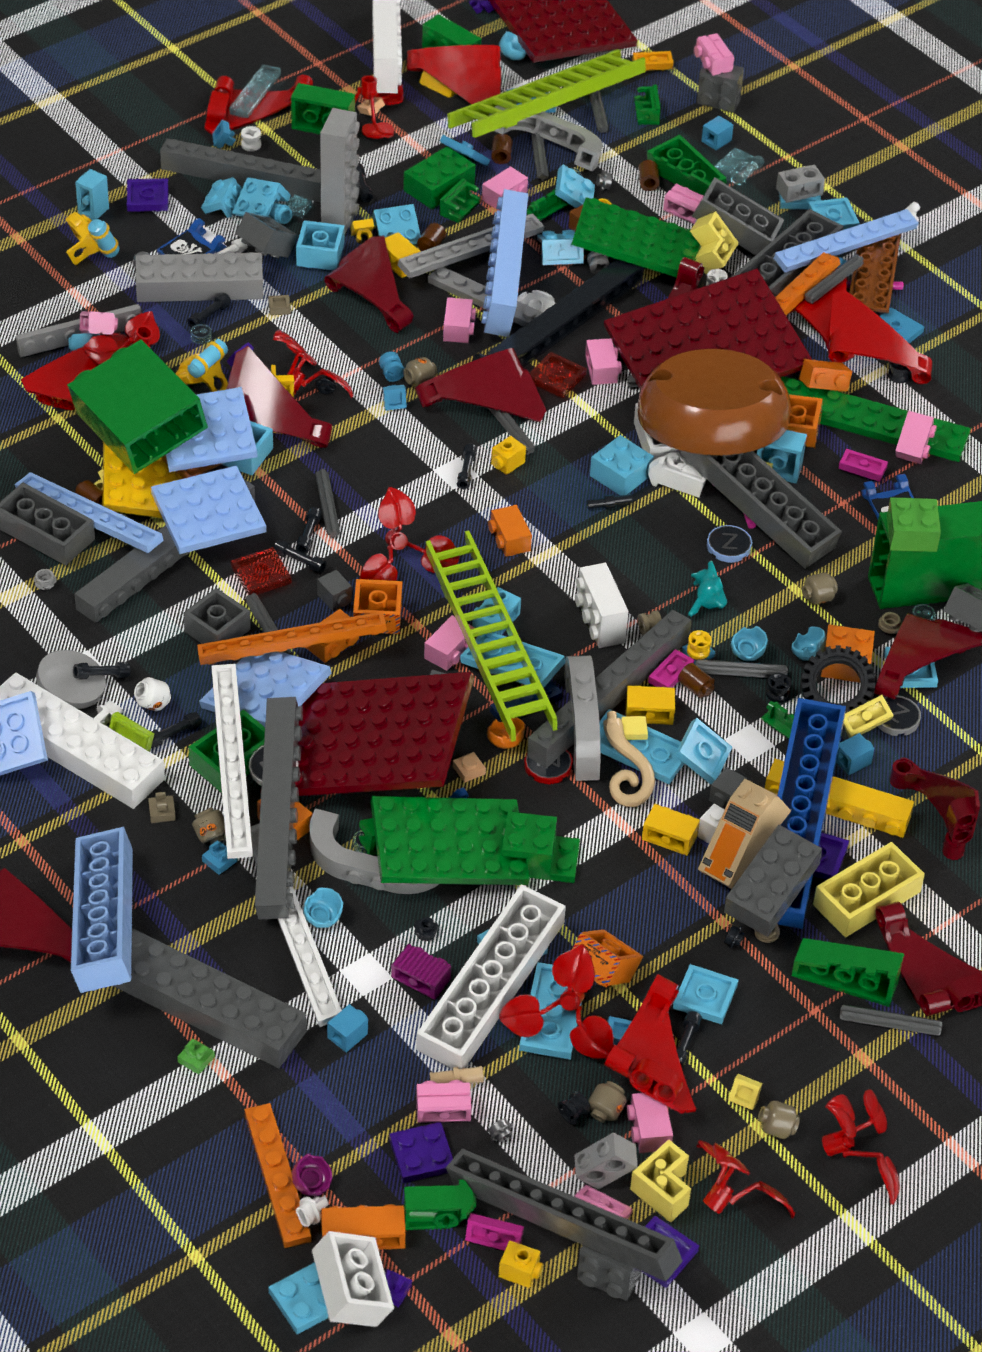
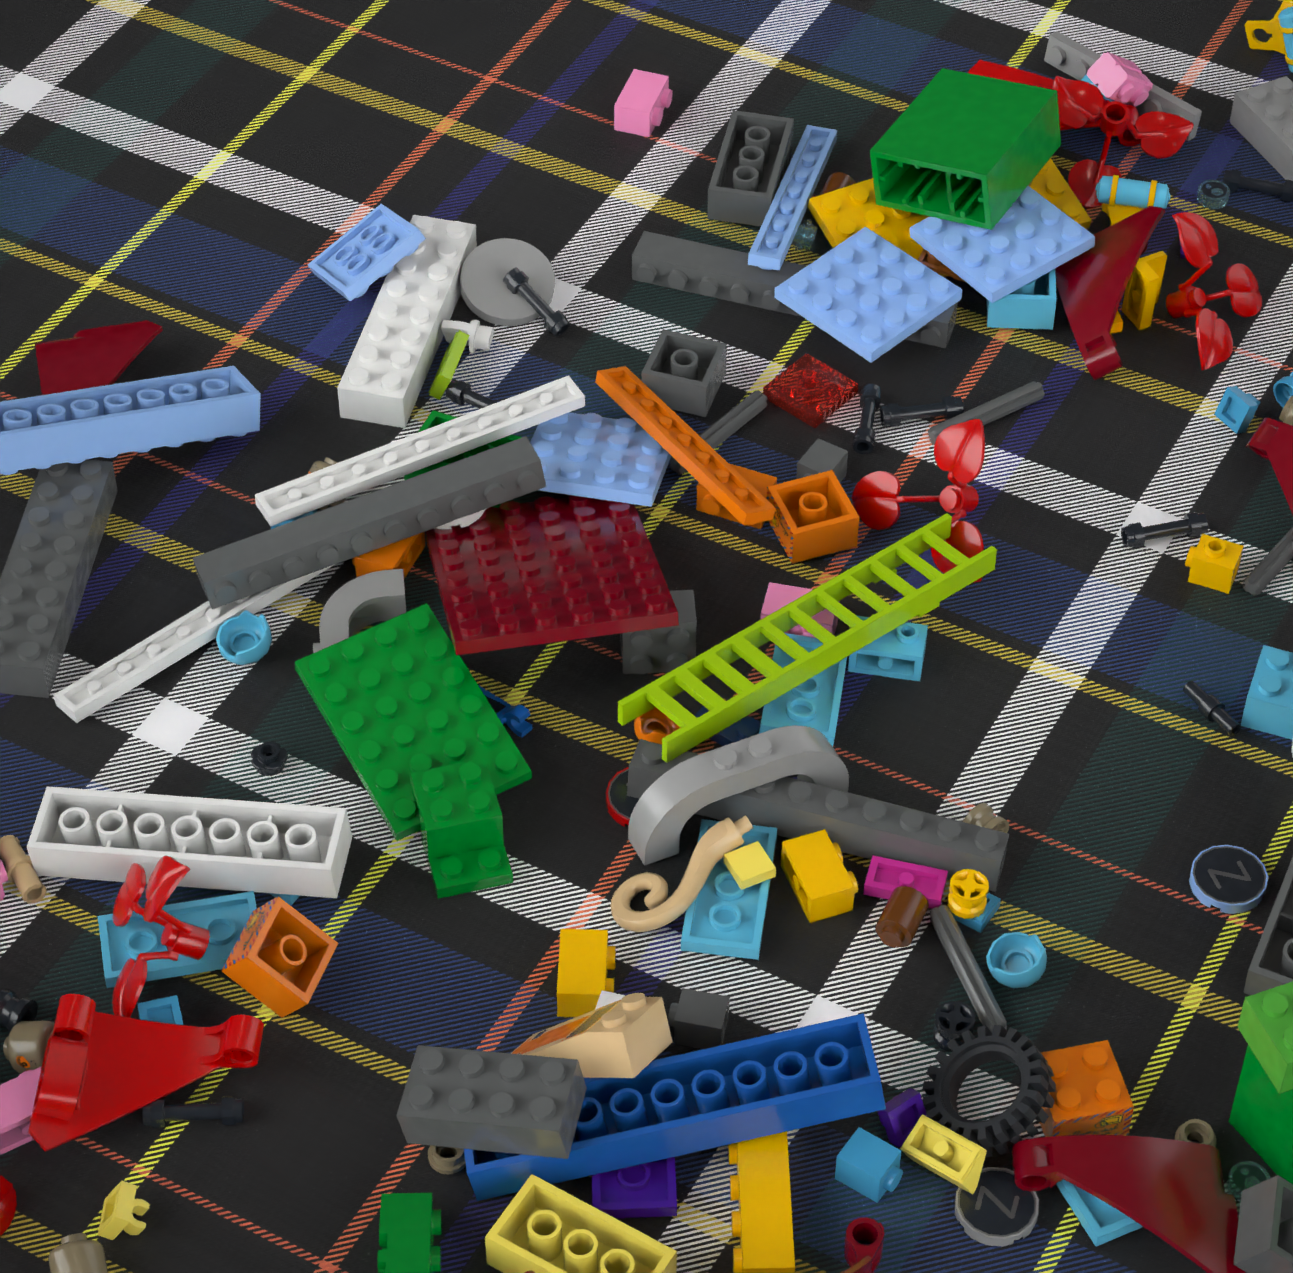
camera: 70 degrees right, 0 degrees up
light grey plate [34,569,57,590] -> none
white head [134,677,171,711] -> none
dark tan tile [148,792,176,823] -> none
dark azure brick [327,1004,368,1052] -> none
magenta brick [391,944,451,1000] -> none
light nougat plate [453,752,486,783] -> none
orange brick [488,505,532,557] -> none
white brick [575,563,629,648] -> none
medium azure plate [673,964,738,1025] -> none
medium azure plate [675,718,732,784] -> none
teal animal [688,561,727,616] -> none
green hinge [761,701,794,739] -> none
medium azure hair [792,627,826,661] -> none
dark tan head [802,572,838,605] -> none

